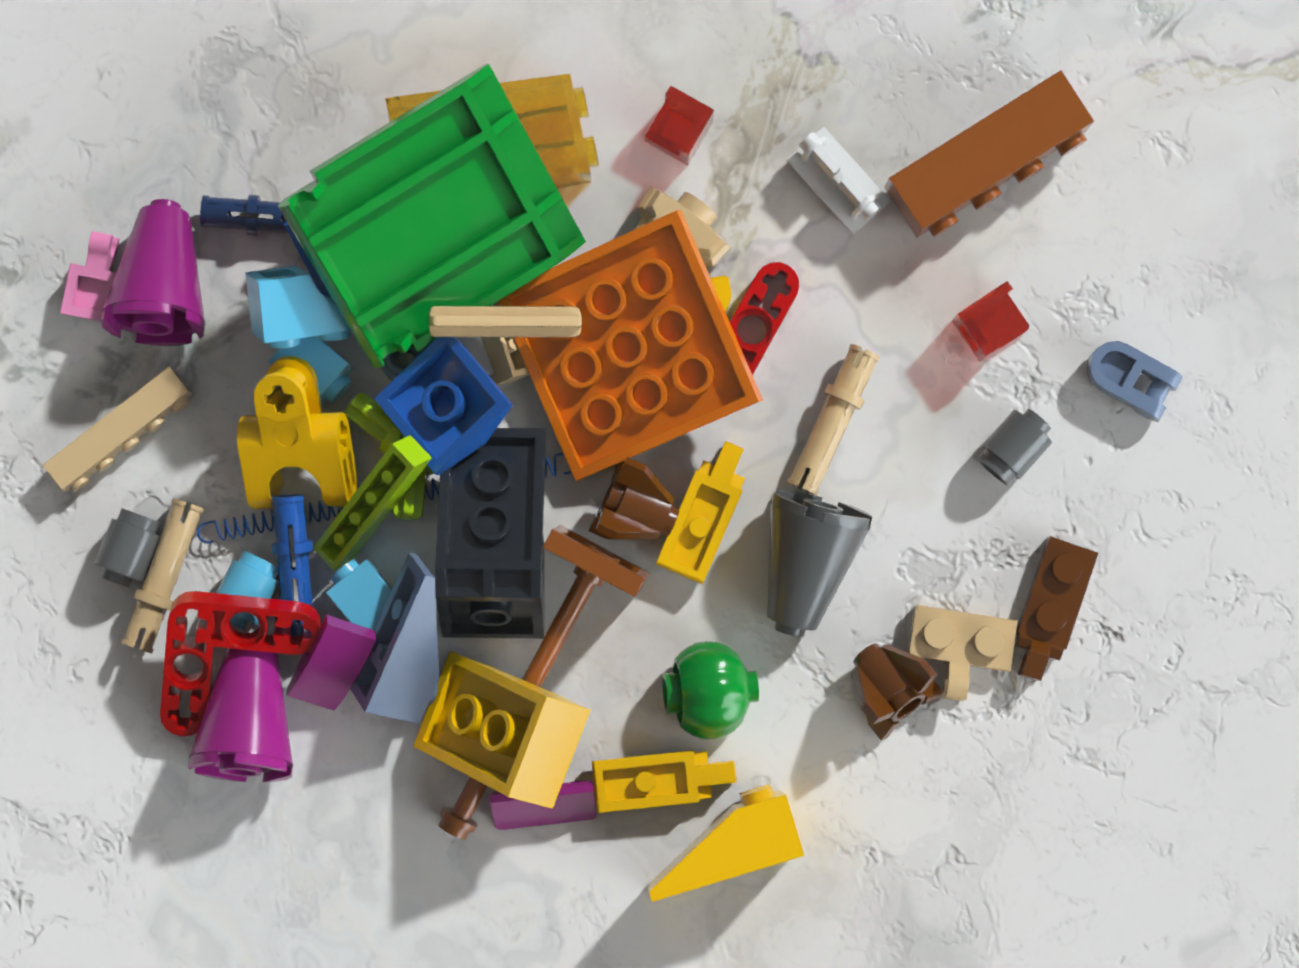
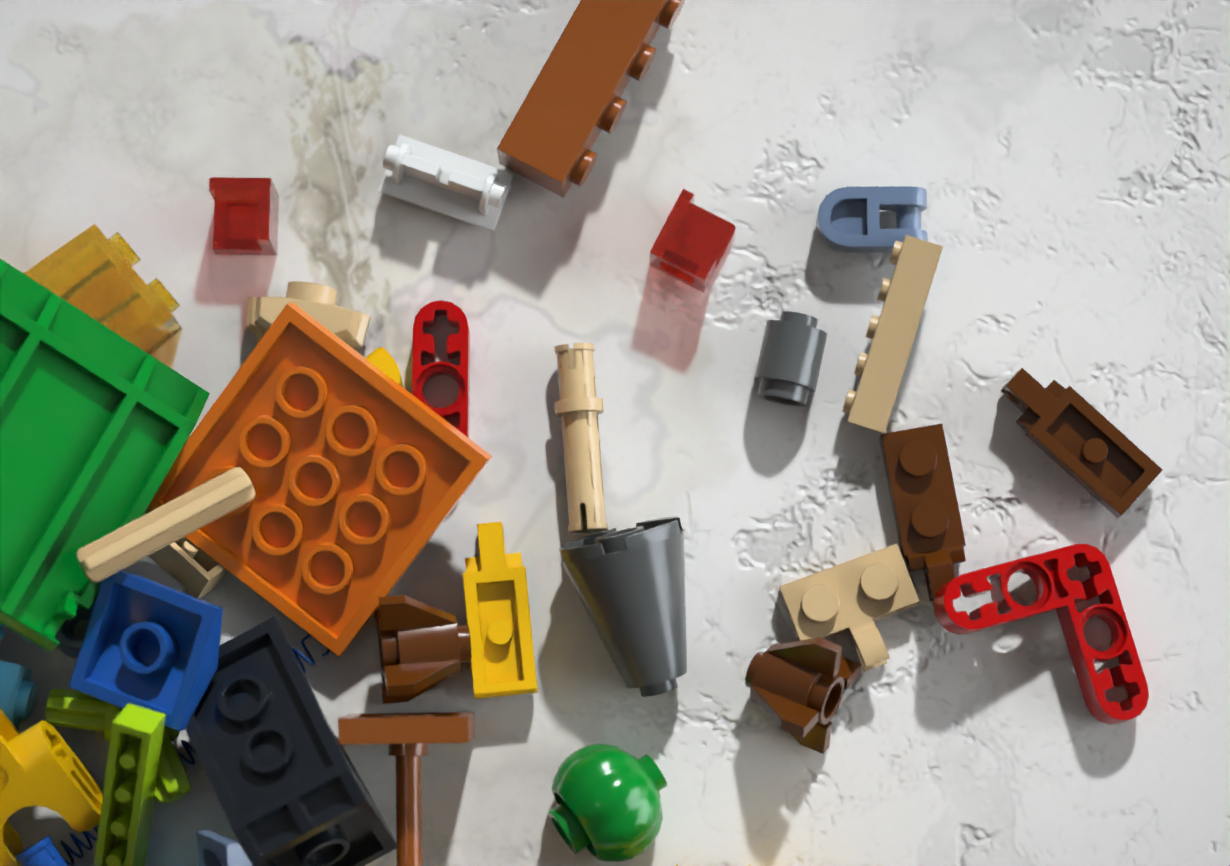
camera: 25 degrees left, 5 degrees down
none -> tan piece [842,235,943,433]
none -> red beam [933,544,1149,725]
none -> reddish brown hinge [1001,368,1163,518]

